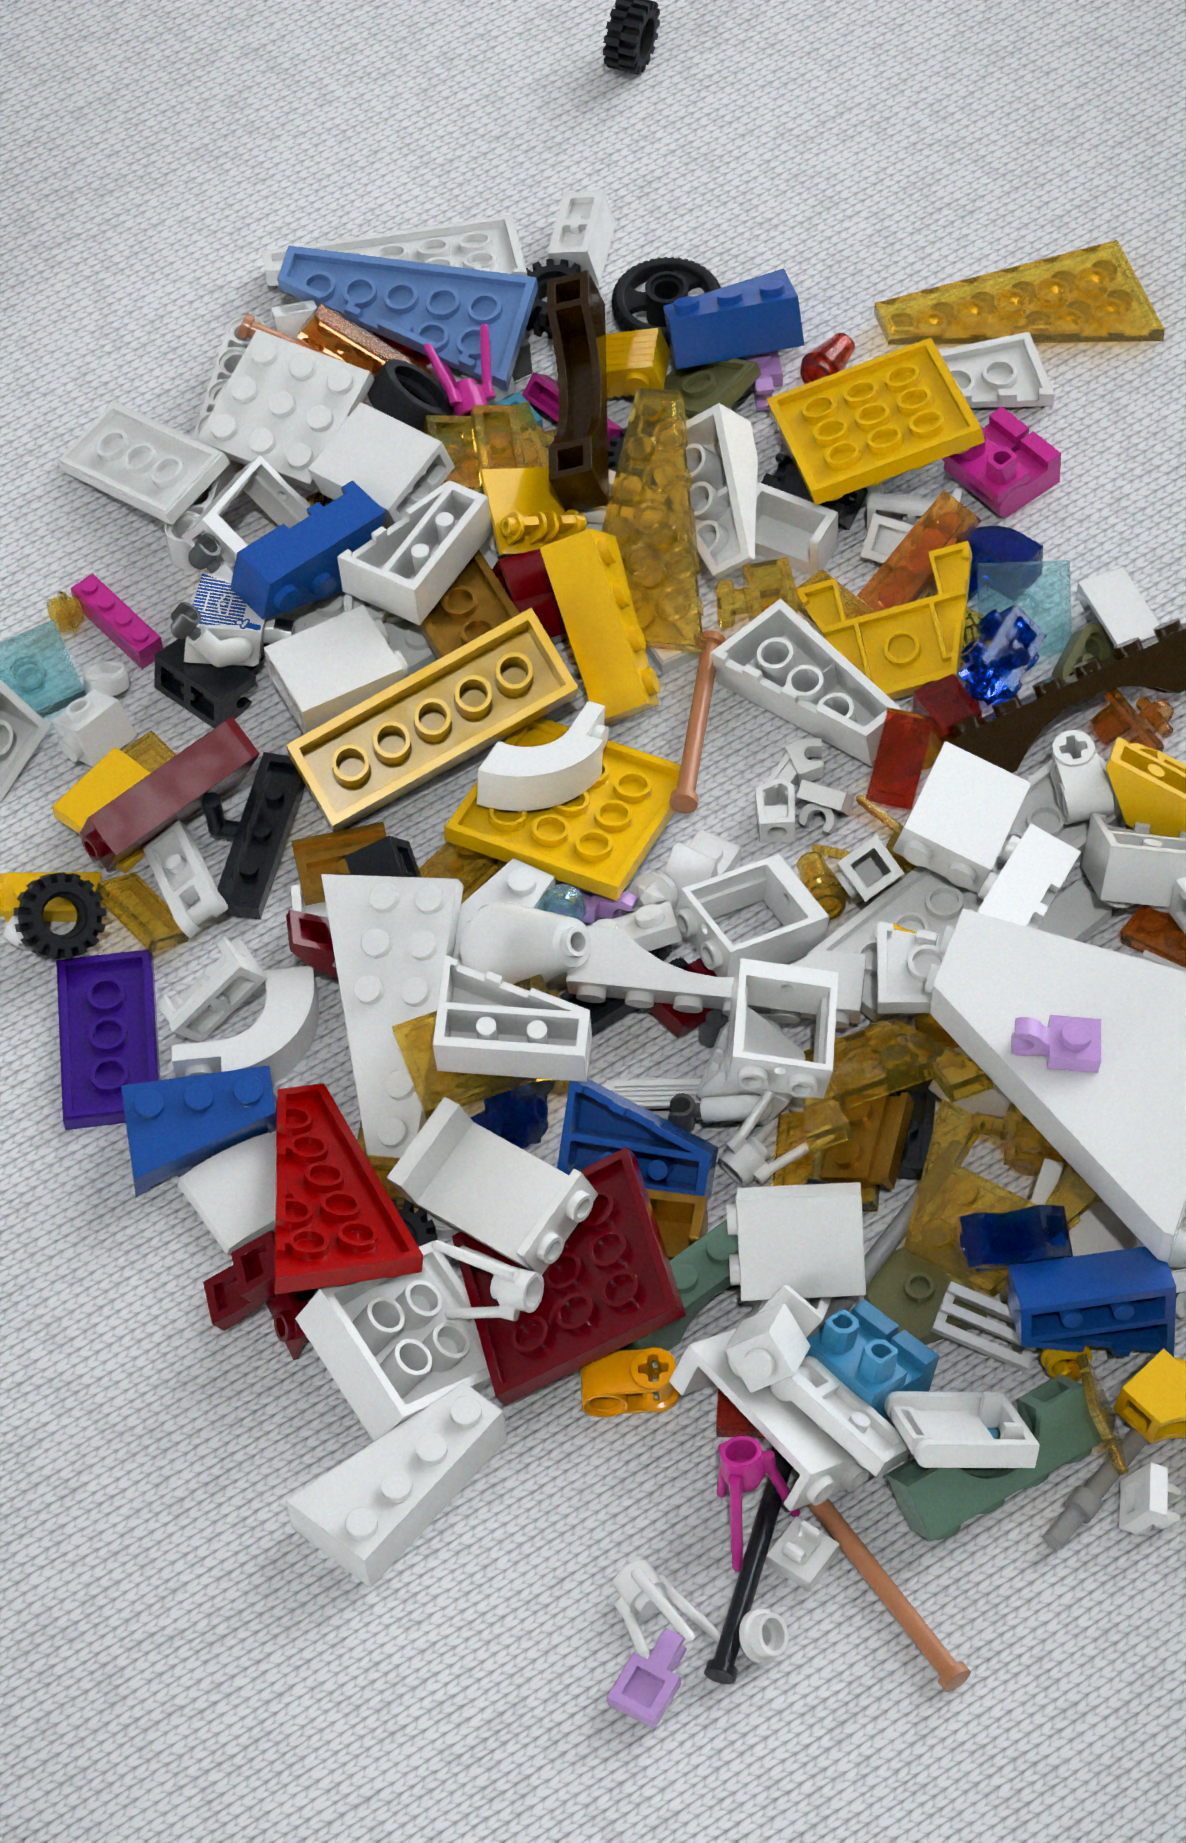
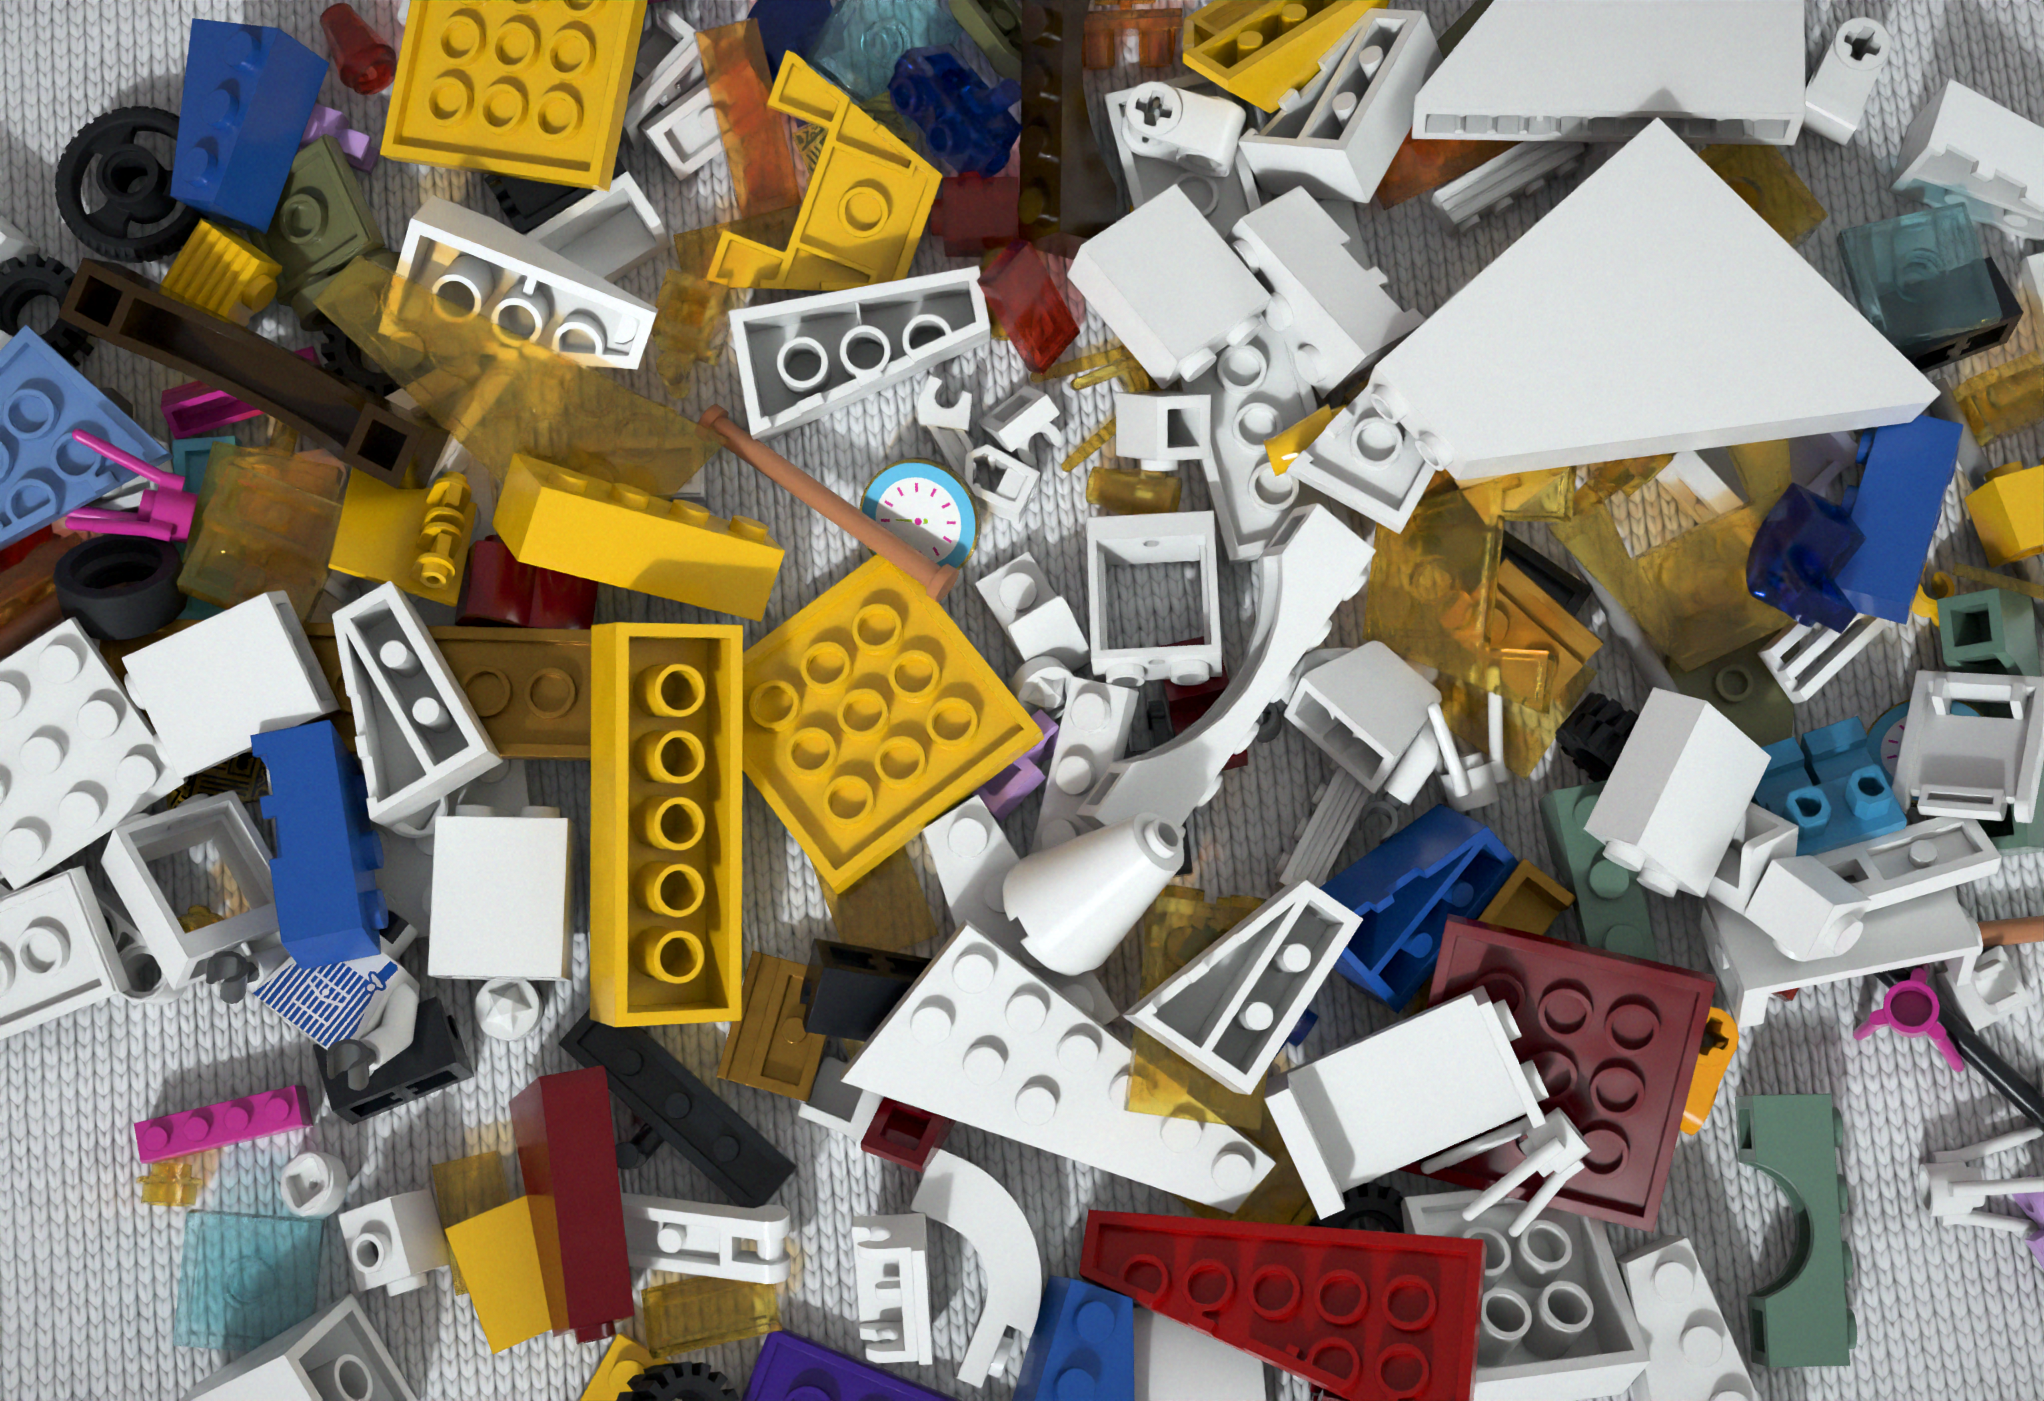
camera: 65 degrees left, 25 degrees up
white arch [477,701,609,811] -> none
clear light blue plate [538,884,586,922] -> none
white window [724,958,839,1099] -> none
lavender plate [1011,1015,1101,1073] -> none
none -> white tile [474,980,543,1041]
none -> piece [859,457,982,570]
none -> sand green arch [1735,1093,1857,1367]

